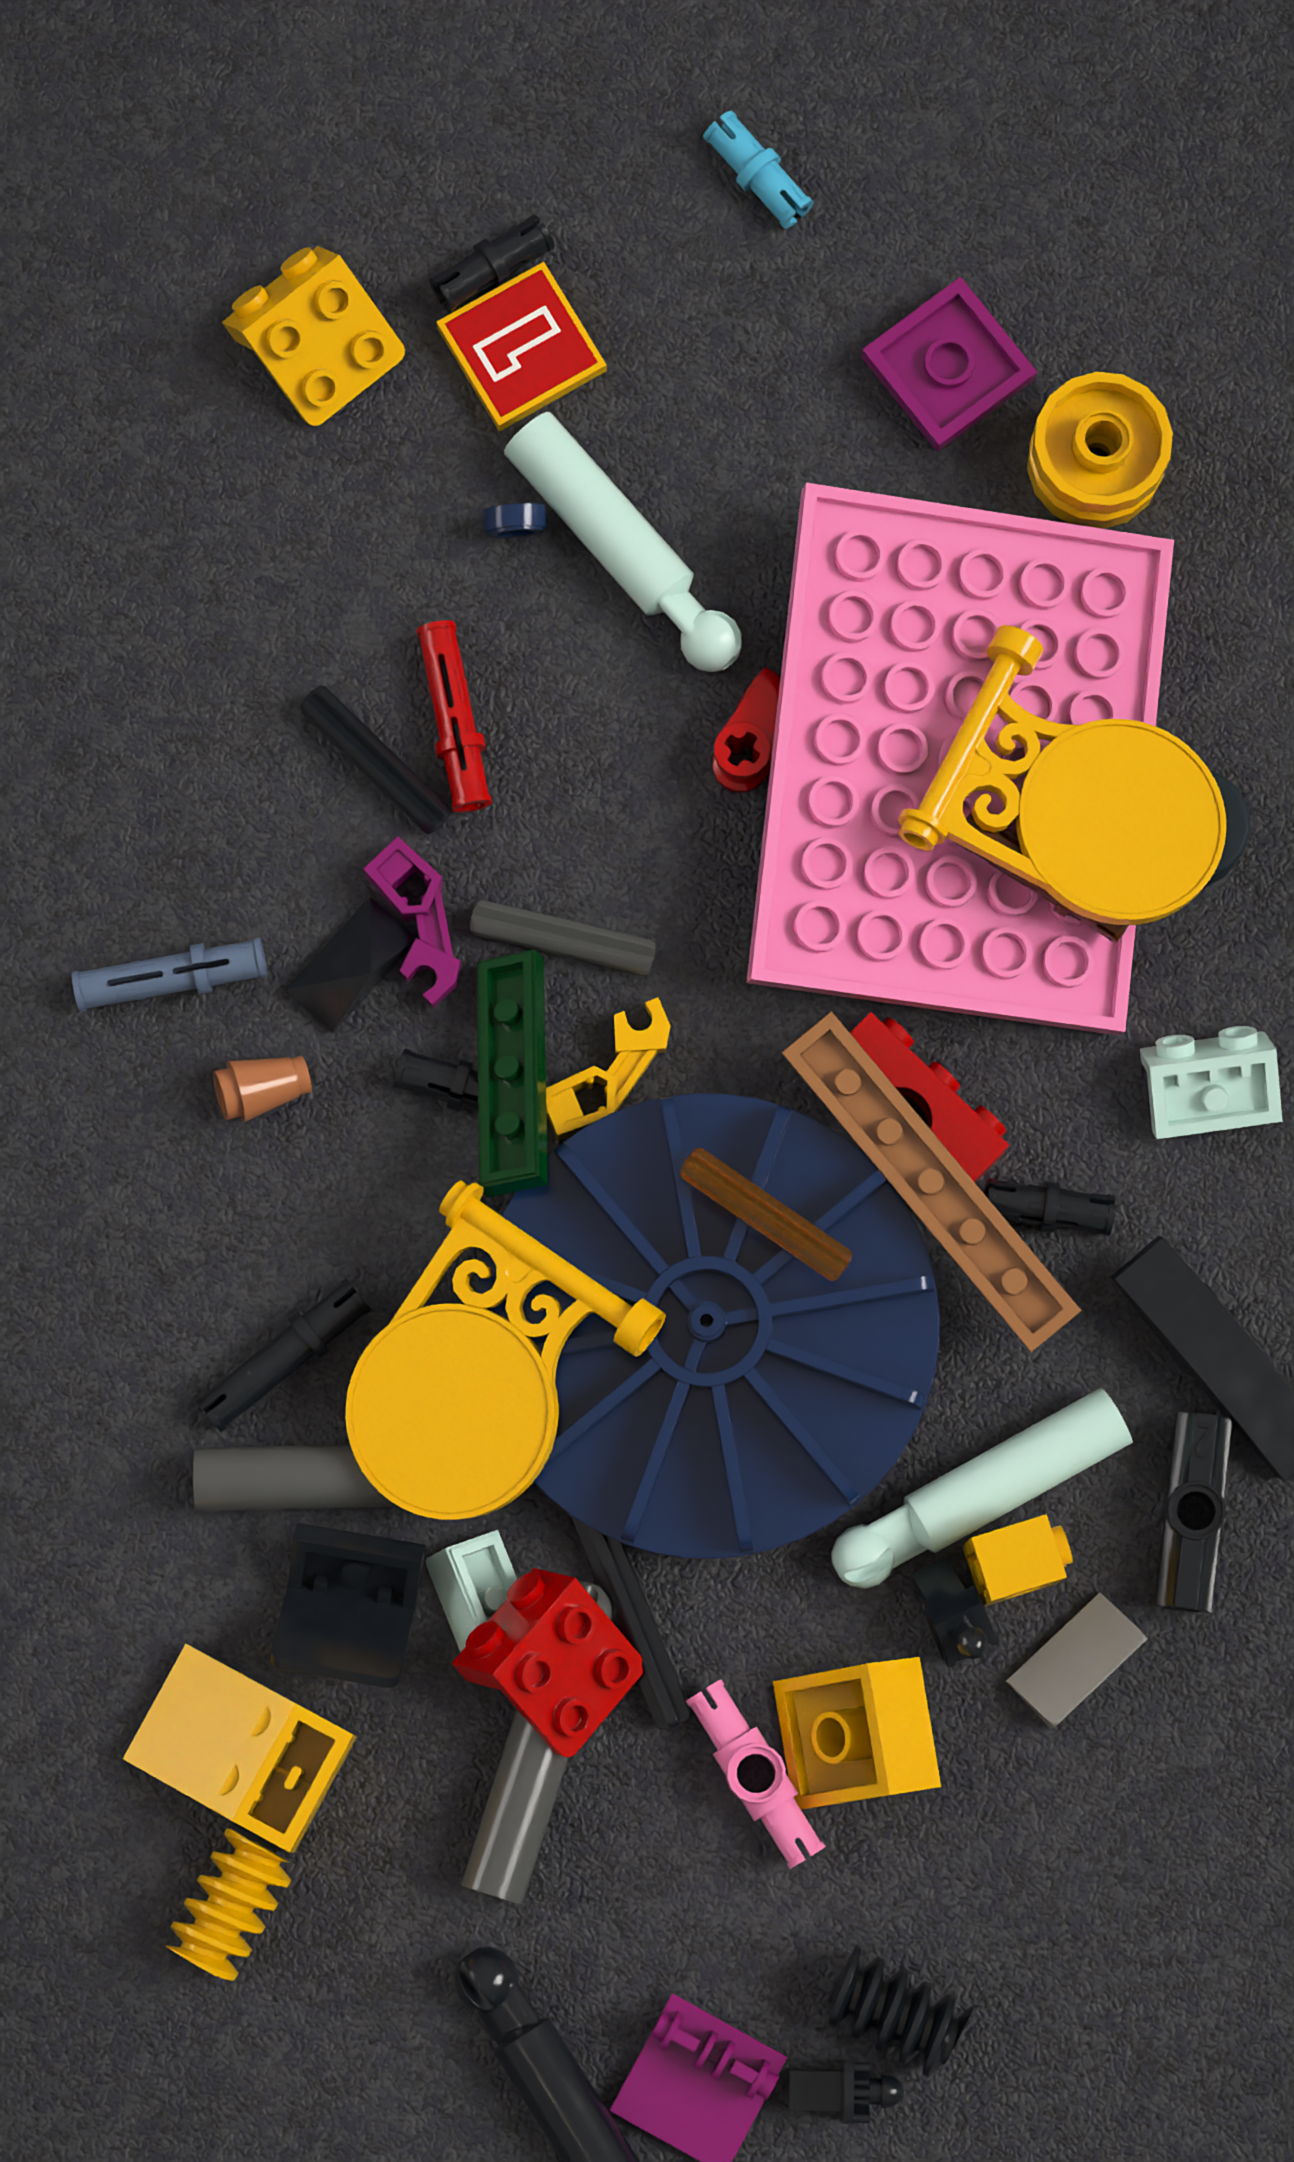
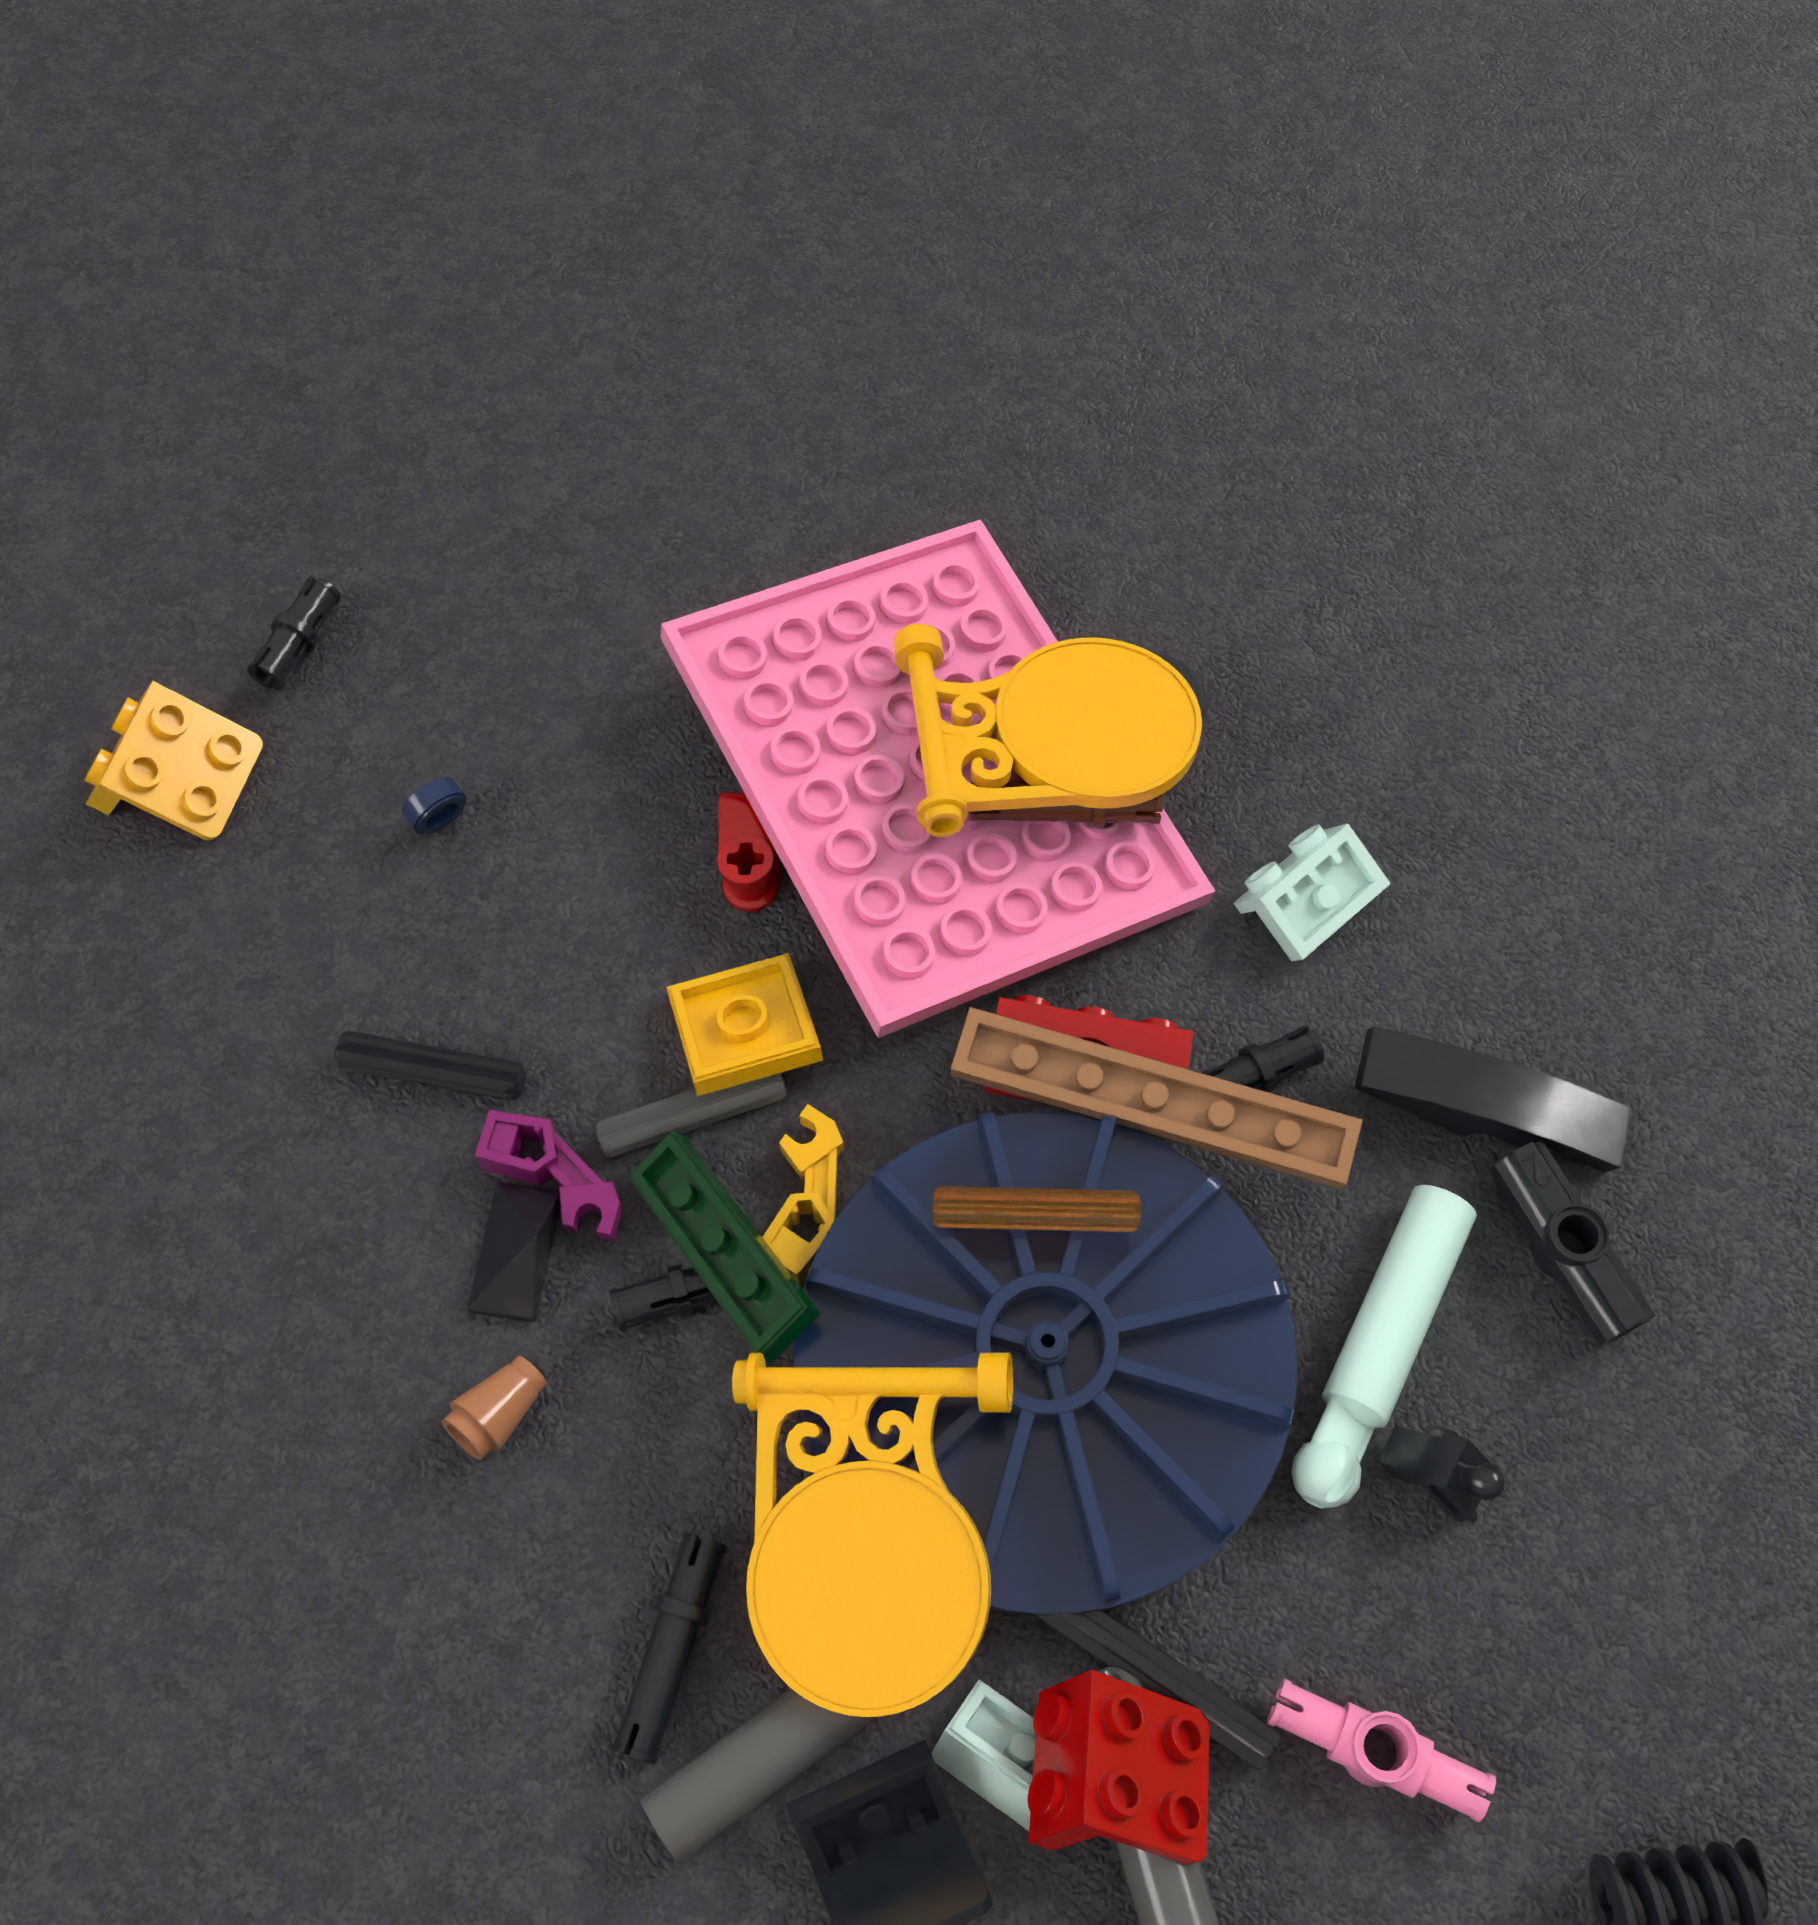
camera: 30 degrees left, 15 degrees down
sand blue pin [72,937,268,1012] -> none
red pin [416,620,492,813] -> none
red tile [436,261,607,432] -> none
light aqua piece [504,412,742,672] -> none
medium azure pin [703,110,814,229] -> none
yellow slope [773,1657,941,1810] -> none
magenta plate [861,276,1037,452] -> none
yellow brick [962,1514,1073,1607] -> none
light grey slope [1006,1592,1148,1729] -> none
yellow wheel [1027,372,1173,529] -> none
none -> yellow tile [666,953,823,1097]

